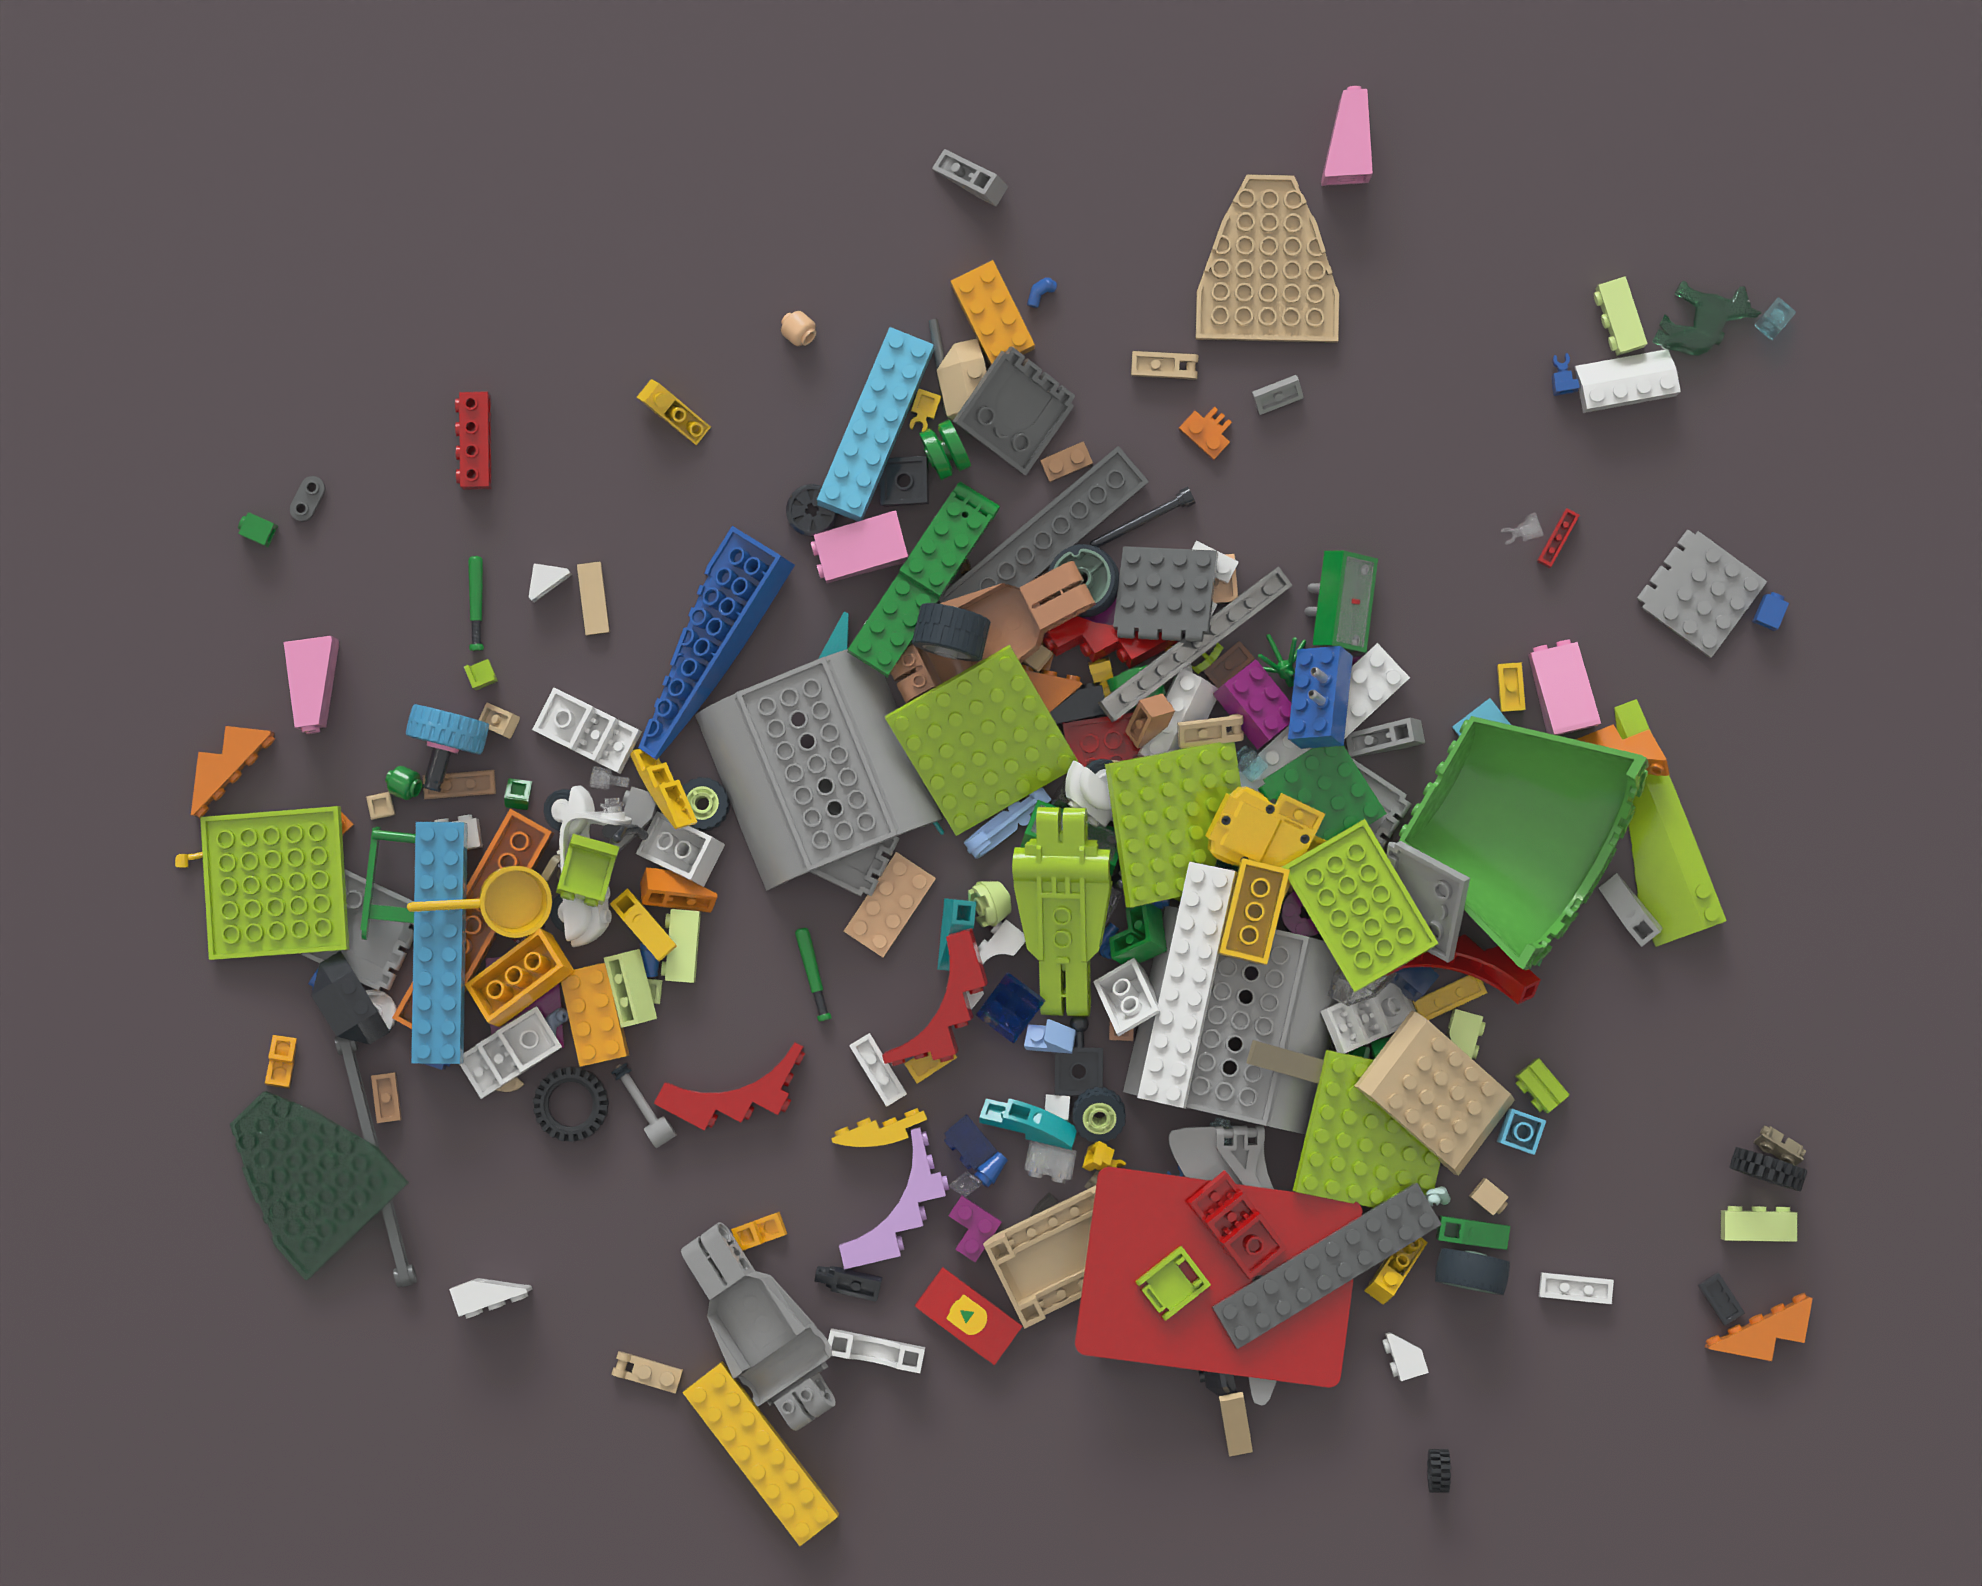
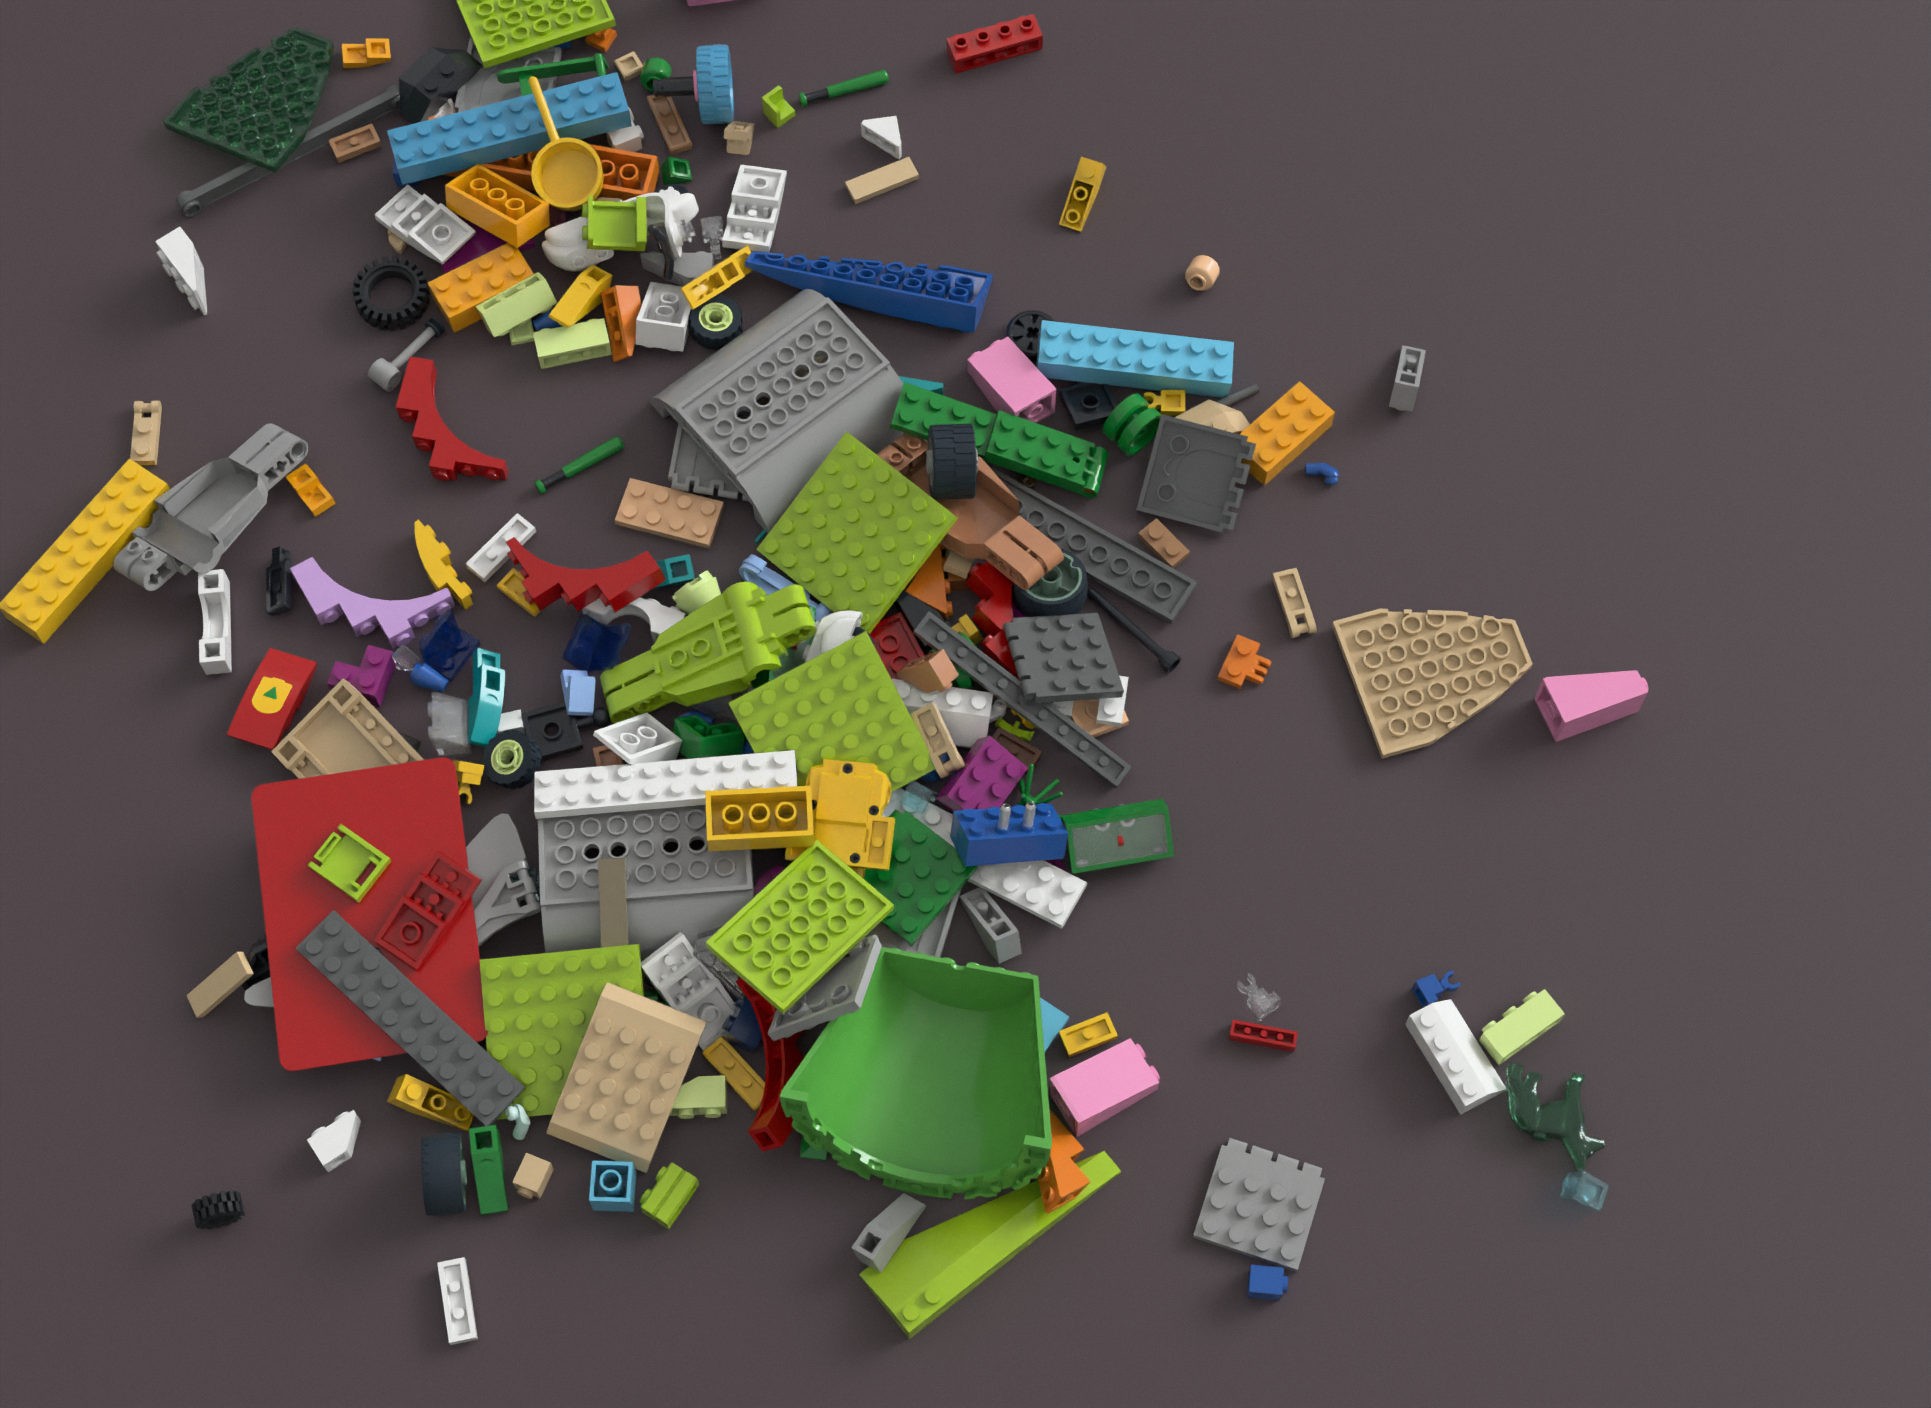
camera: 70 degrees right, 20 degrees down
sand blue arm [545,1008,569,1036] -> none
light grey plate [1252,375,1304,415] -> none

